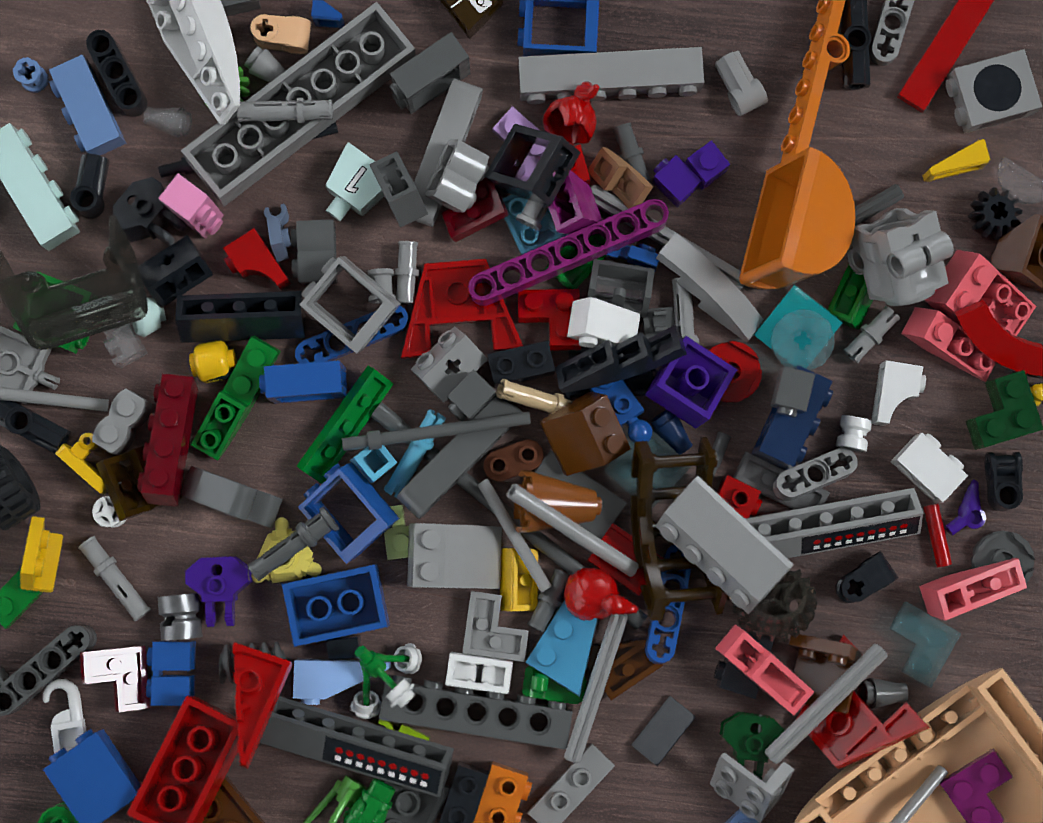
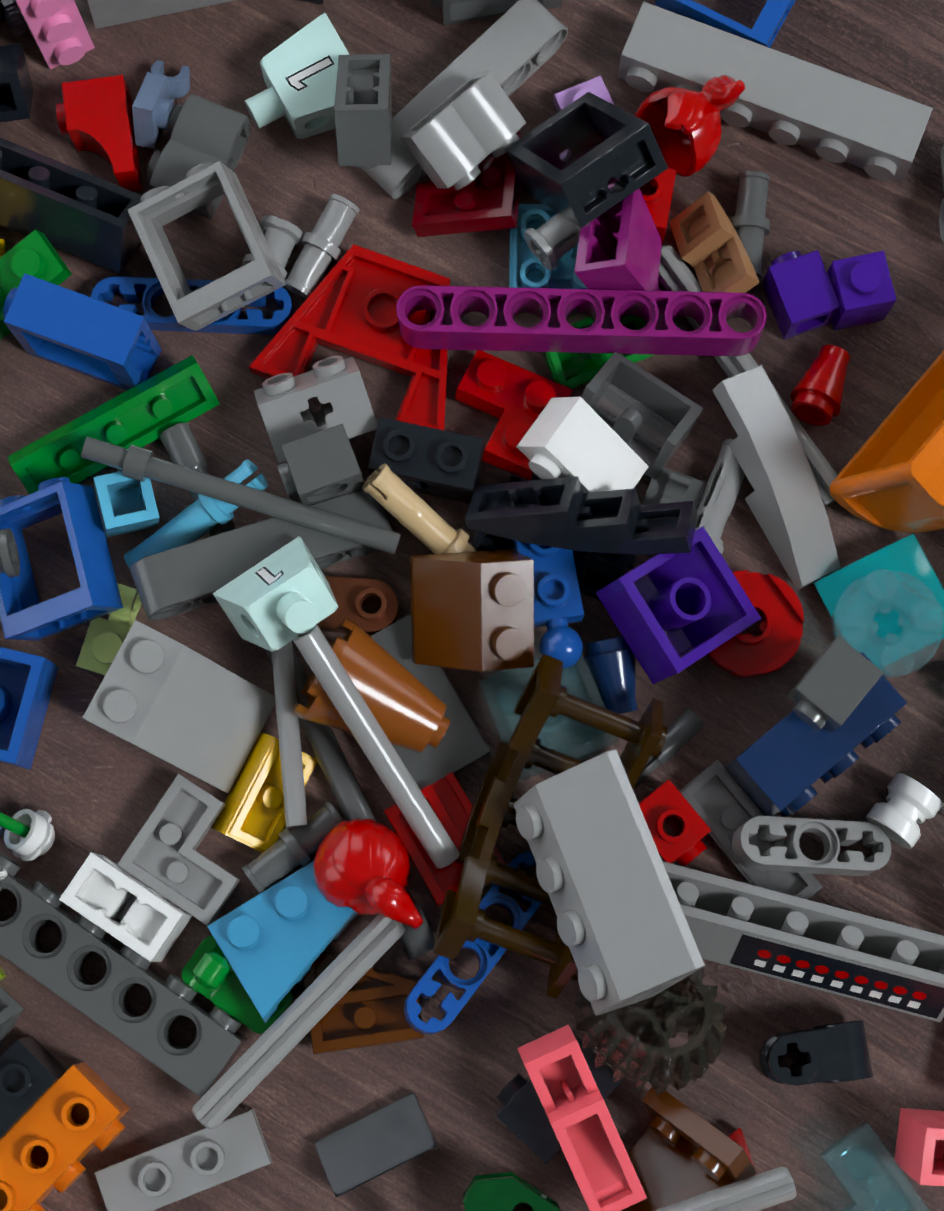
camera: 30 degrees right, 5 degrees down
blue plate [606,244,659,272] -> none
none -> light aqua torso [212,536,339,652]
none -> red cone [790,345,850,426]

